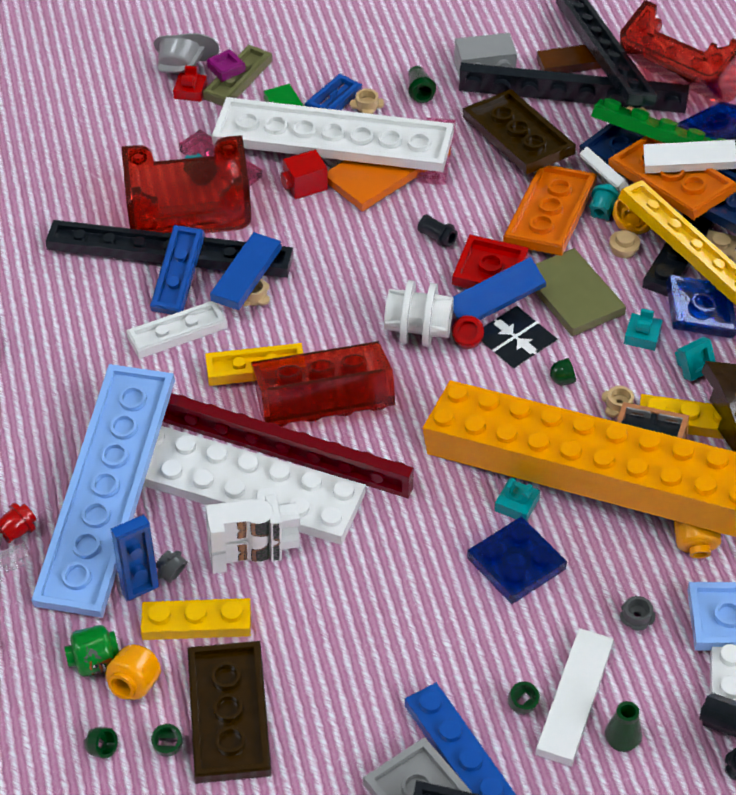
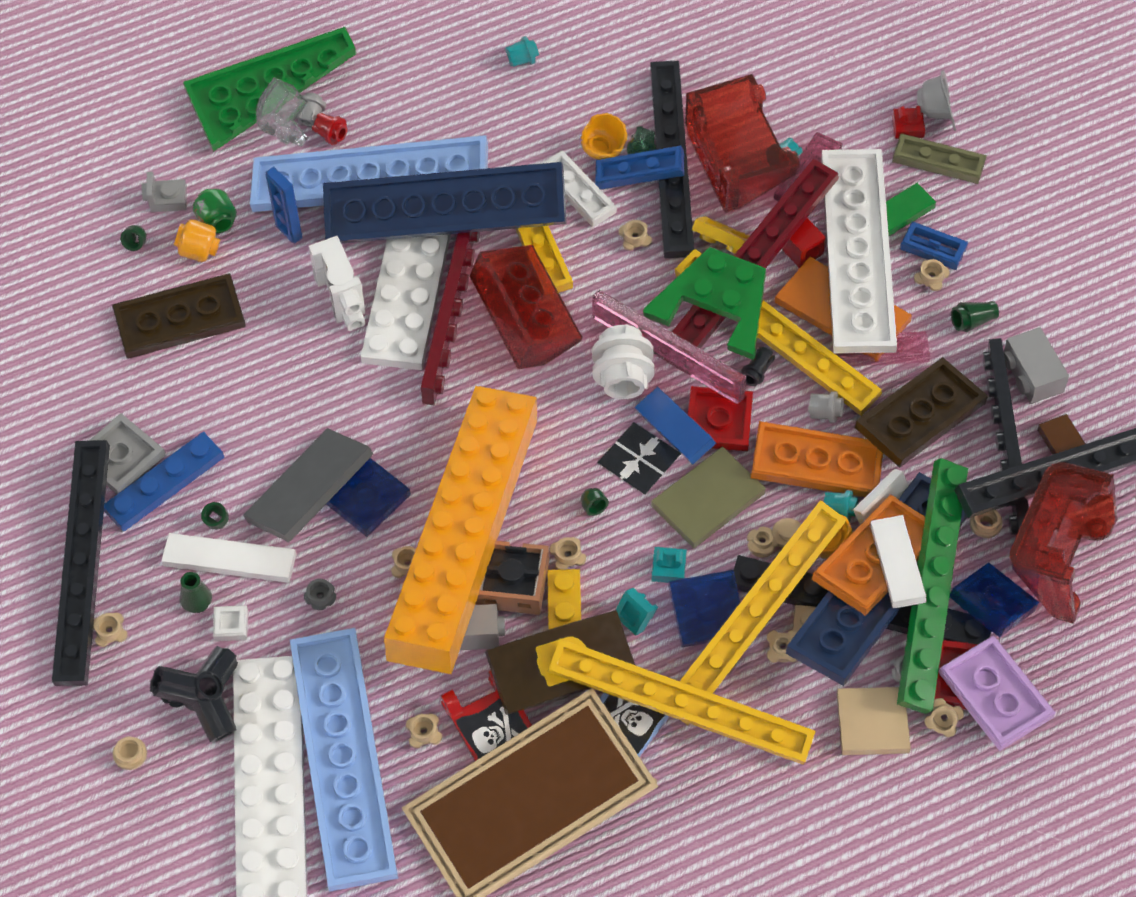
camera: 80 degrees right, 10 degrees up
yellow plate [141,598,251,640] -> none
dark green hinge [151,724,183,757] -> none
dark grey plate [156,550,188,583] -> none
magenta tile [206,49,246,82] -> none
blue tile [210,232,282,311] -> none
red tile [452,315,484,349] -> none
teal tile [494,477,540,523] -> none
none -> light grey bracket [141,172,187,212]
none -> white tile [213,605,248,641]
none -> dark grey tile [243,428,373,543]
none -> dark blue plate [323,162,567,244]
none -> tan plate [391,546,416,578]
none -> light orange hair [580,113,627,160]
none -> clear pink tile [592,290,746,404]
none -> clear green hose [627,126,656,155]
none -> green wing [643,247,766,360]
none -> dark red plate [669,158,839,356]
none -> yellow plate [675,249,882,416]
none -> yellow plate [692,216,750,254]
none -> tan plate [747,527,778,558]
none -> light grey hose [808,391,844,423]

